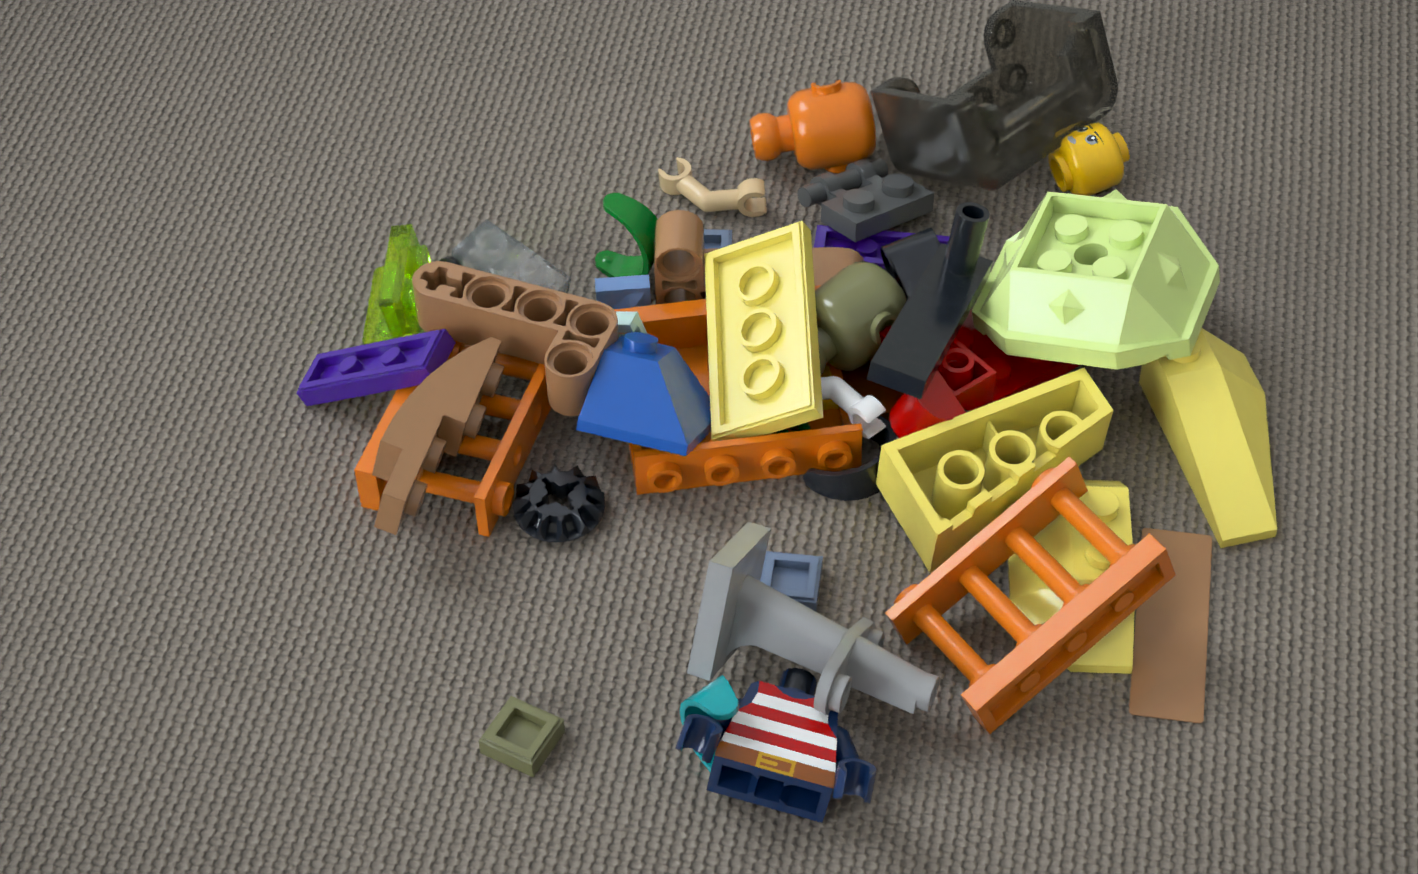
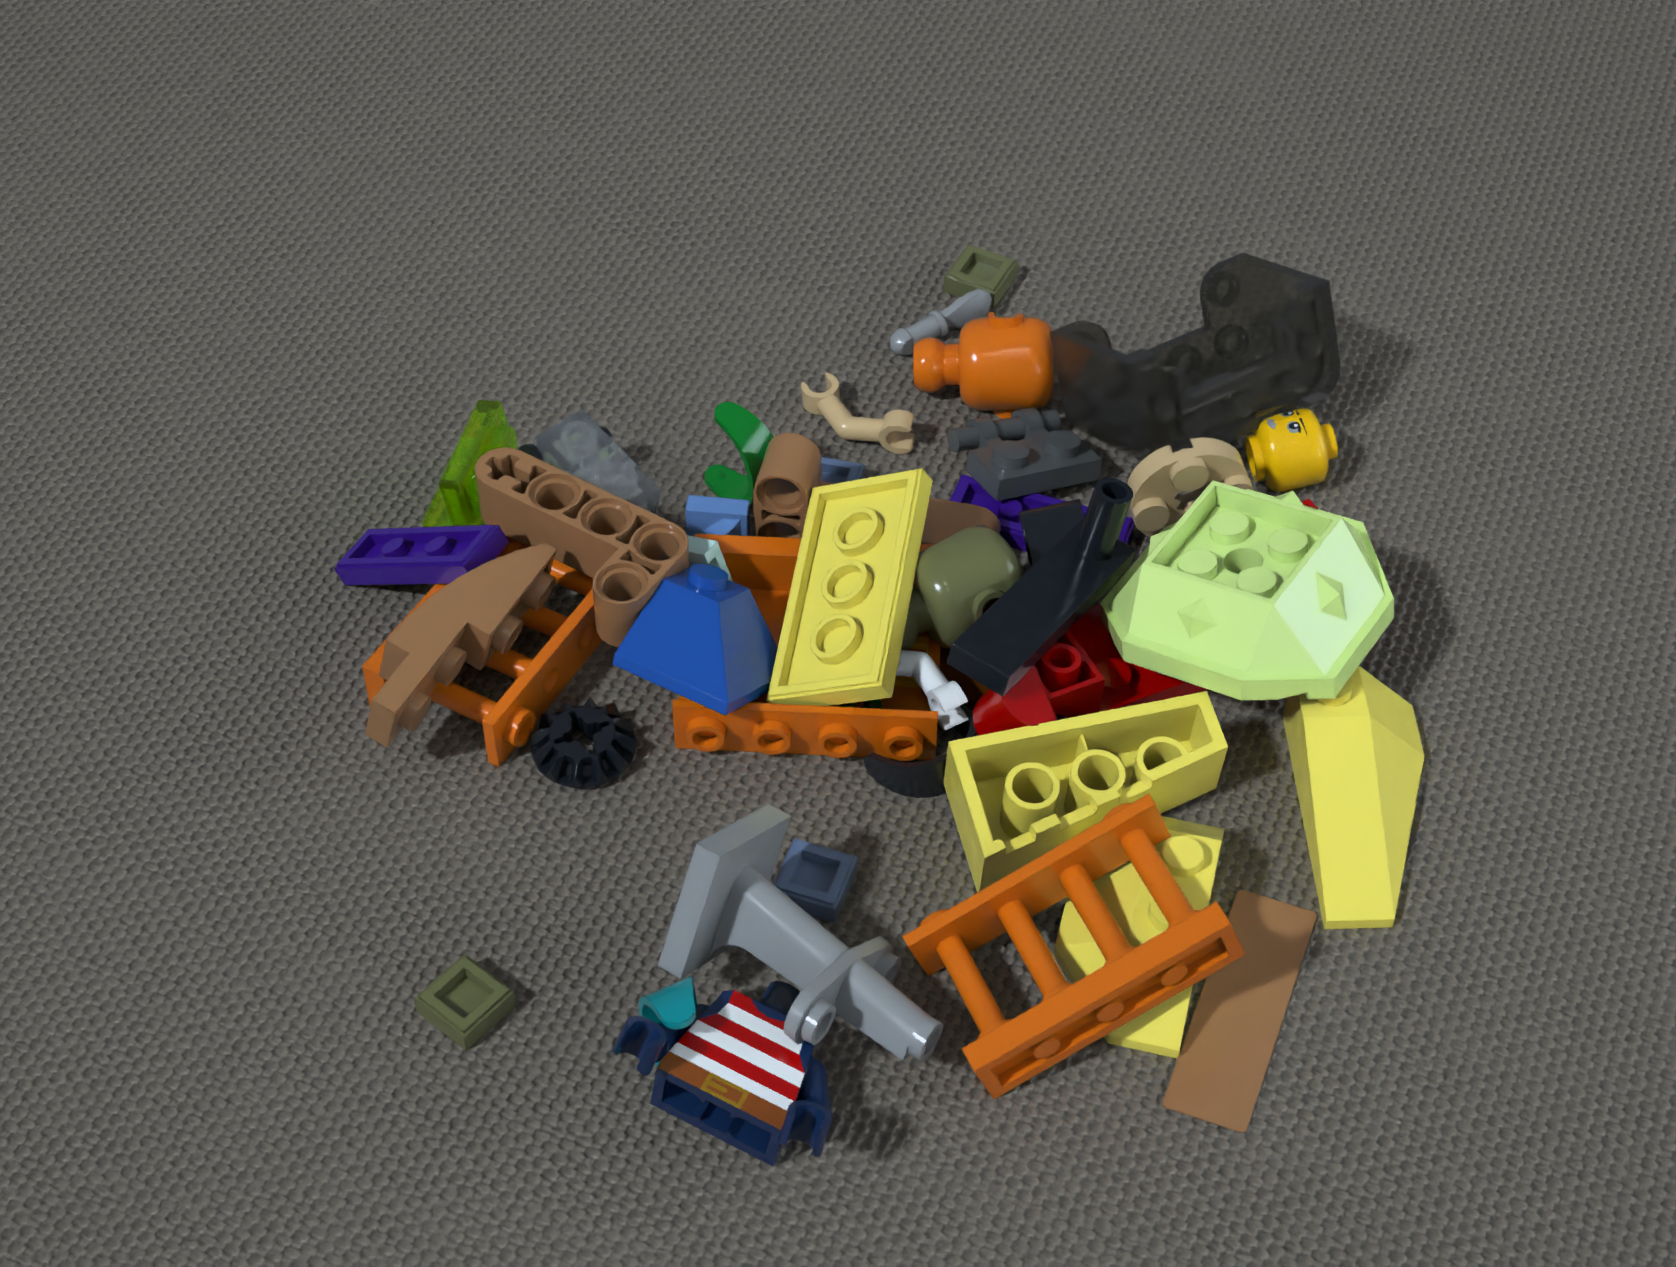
camera: 10 degrees right, 0 degrees up
none -> light grey piece [890,289,992,355]
none -> olive tile [943,245,1018,309]
none -> tan plate [1127,437,1254,538]

